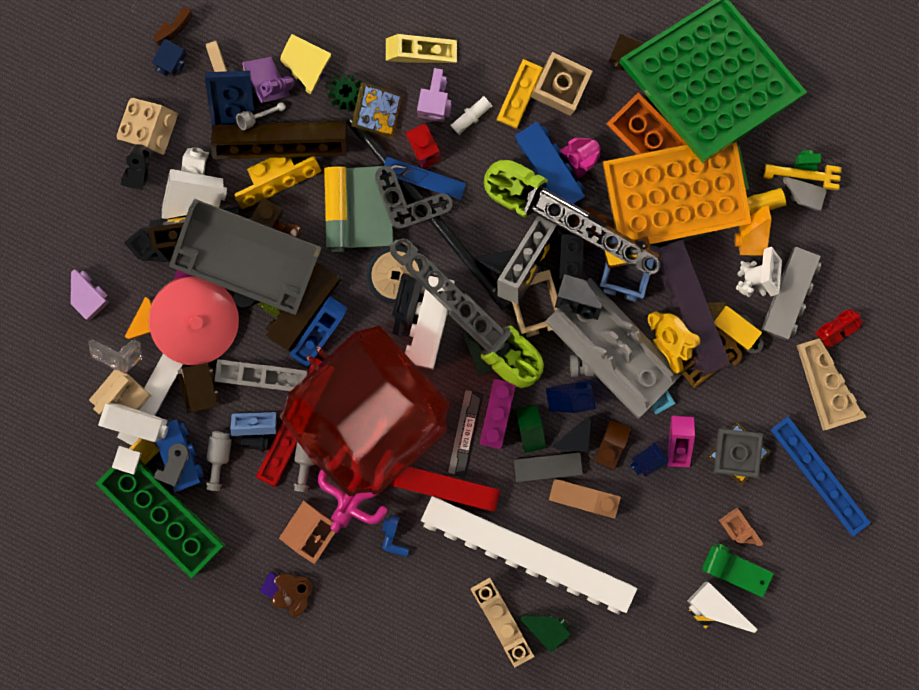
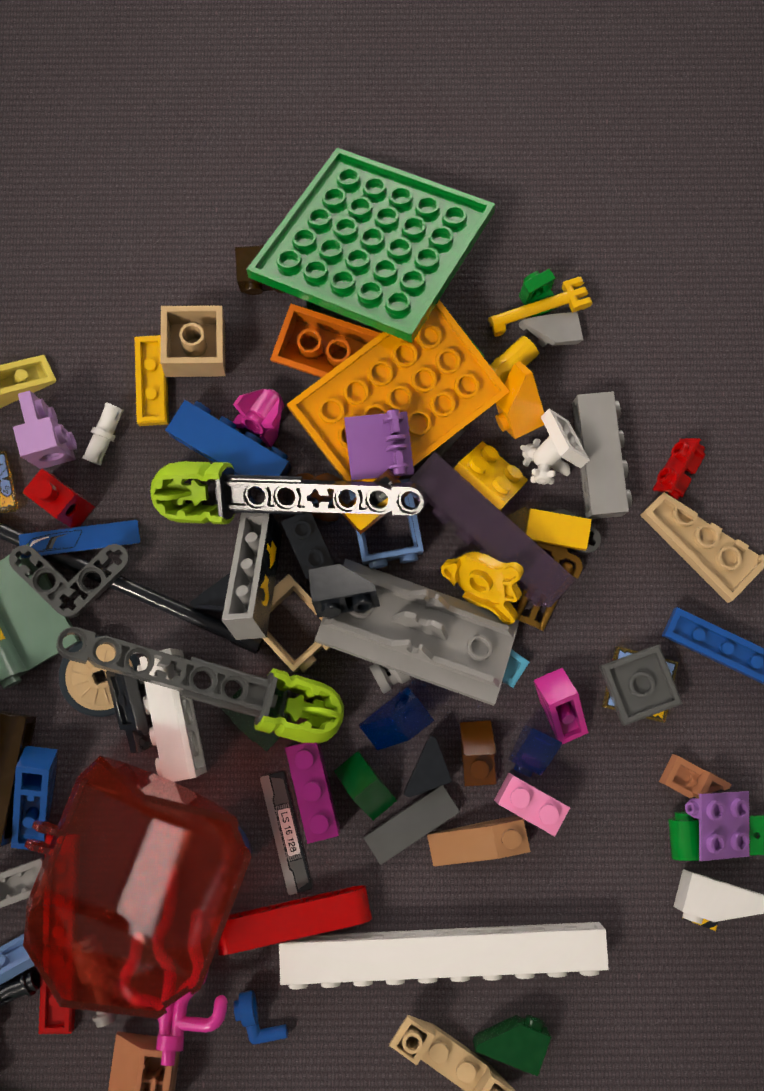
camera: 25 degrees left, 5 degrees down
none -> medium lavender hinge [344,409,414,481]
none -> yellow plate [452,441,528,512]
none -> bright pink brick [494,773,570,837]
none -> medium lavender hinge [685,791,750,861]

